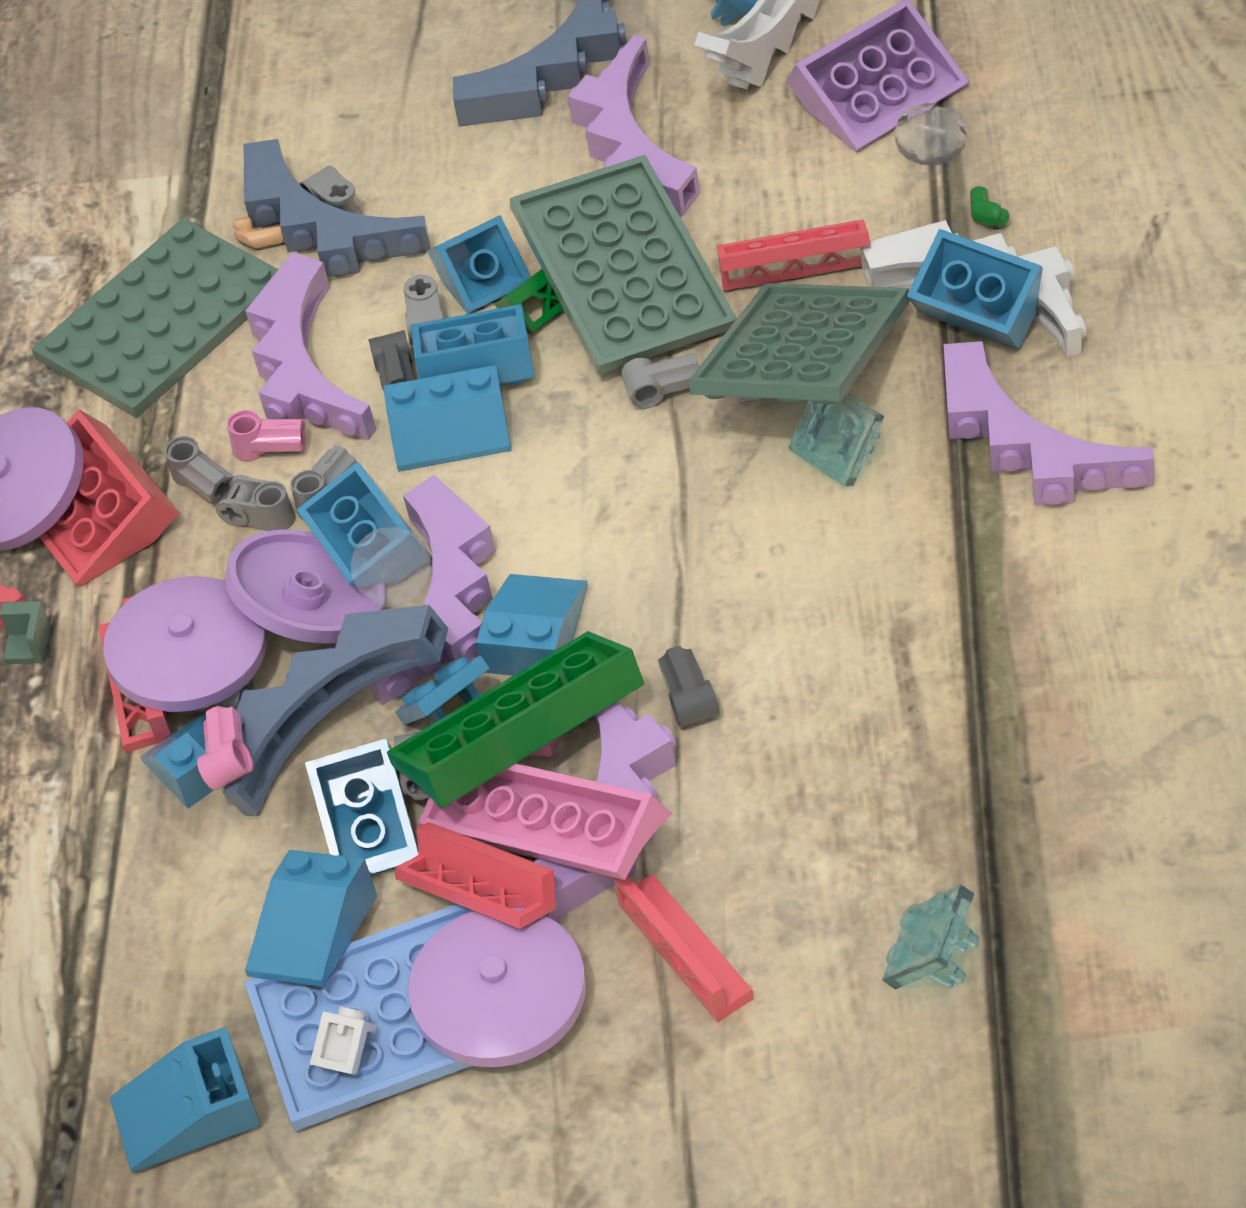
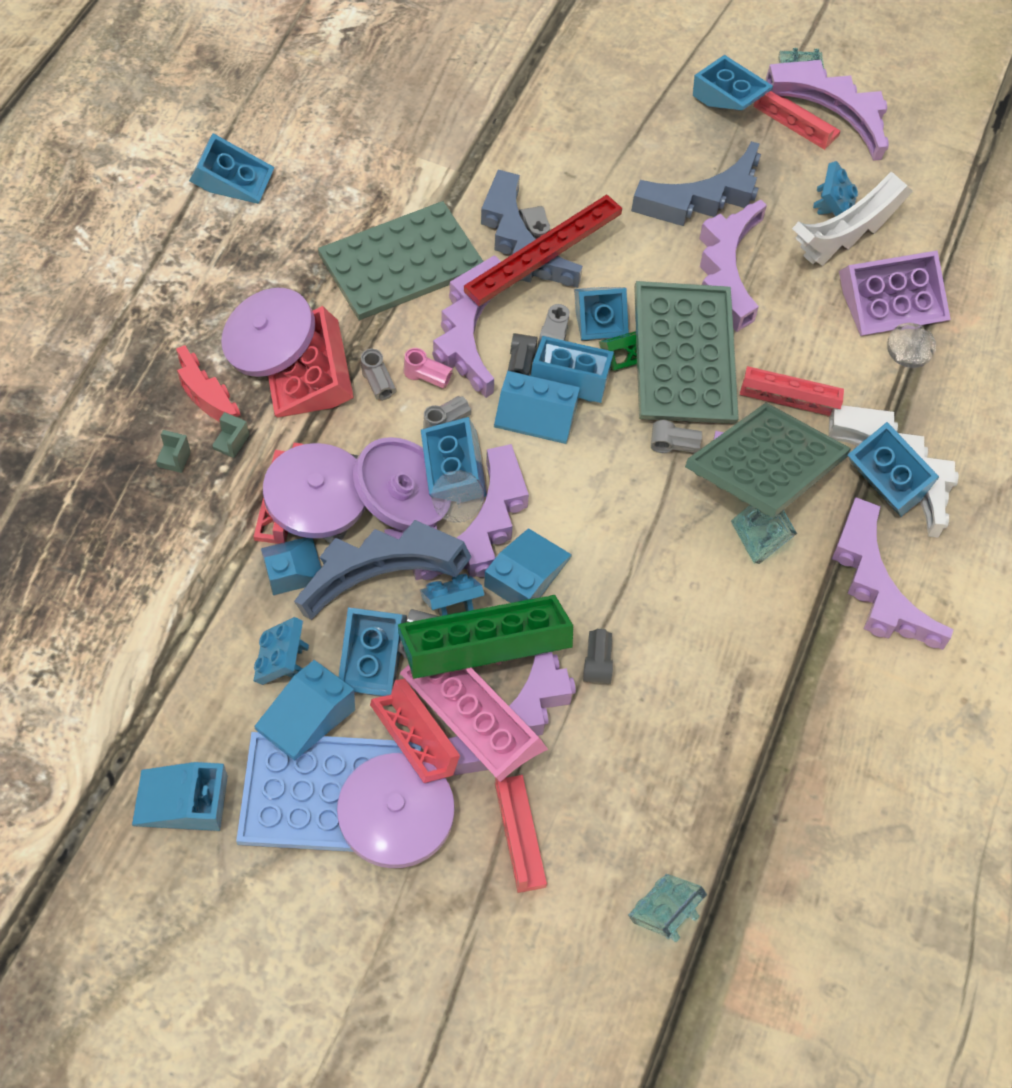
camera: 10 degrees right, 10 degrees up
bright pink piece [197,706,254,790] -> none
light grey piece [216,475,296,531] -> none
light nougat arm [233,217,284,249] -> none
white bracket [310,1006,377,1075] -> none
green arm [970,186,1010,228] -> none
none -> dark azure plate [253,617,309,685]
none -> red plate [464,194,623,306]

